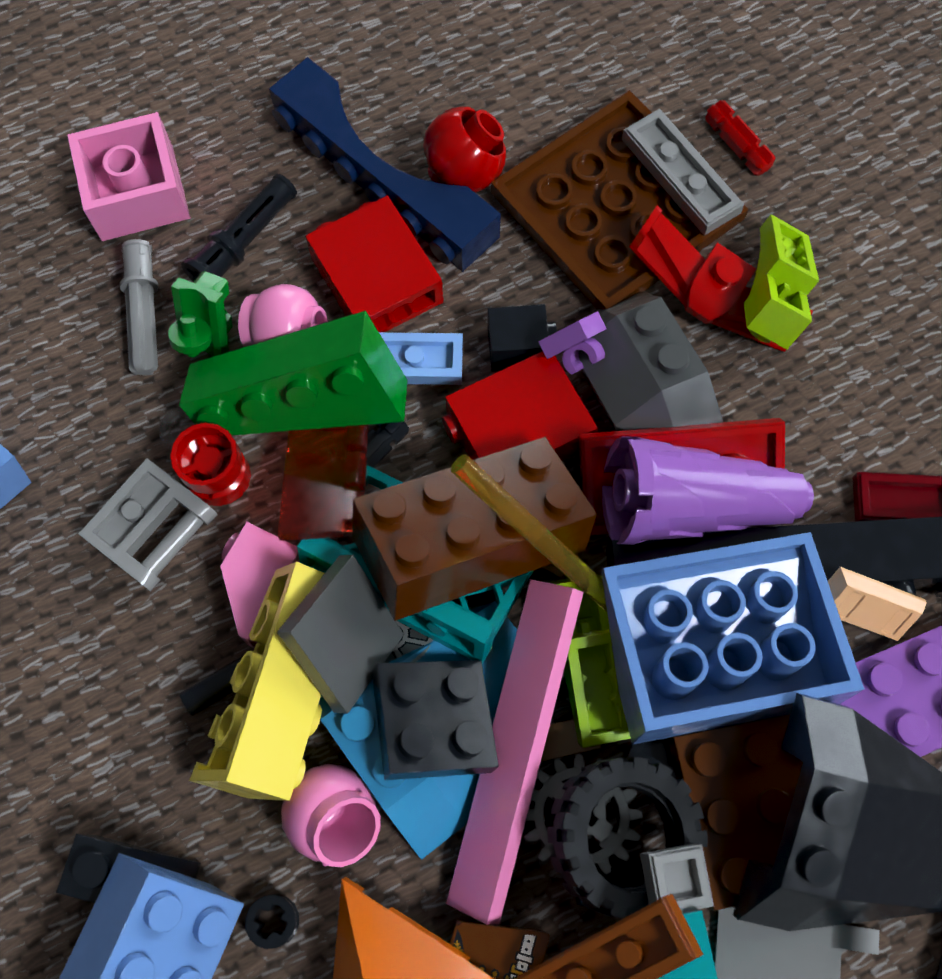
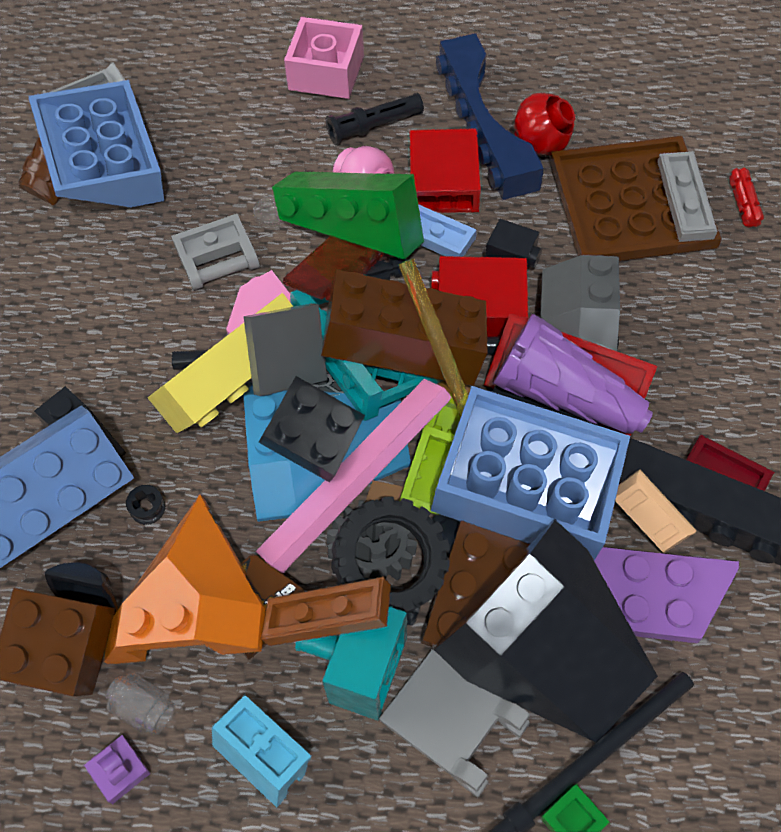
camera: 30 degrees right, 10 degrees down
light grey axle [120,239,158,376] -> none
green hips [168,271,233,357] -> none
red wheel [170,423,251,506] -> none
bright pink piece [282,764,380,867] -> none
medium lavender tile [538,311,607,375] -> none
red plate [629,205,813,352] -> none
light grey tile [640,844,714,913] -> none
lime slope [743,214,819,349] -> none

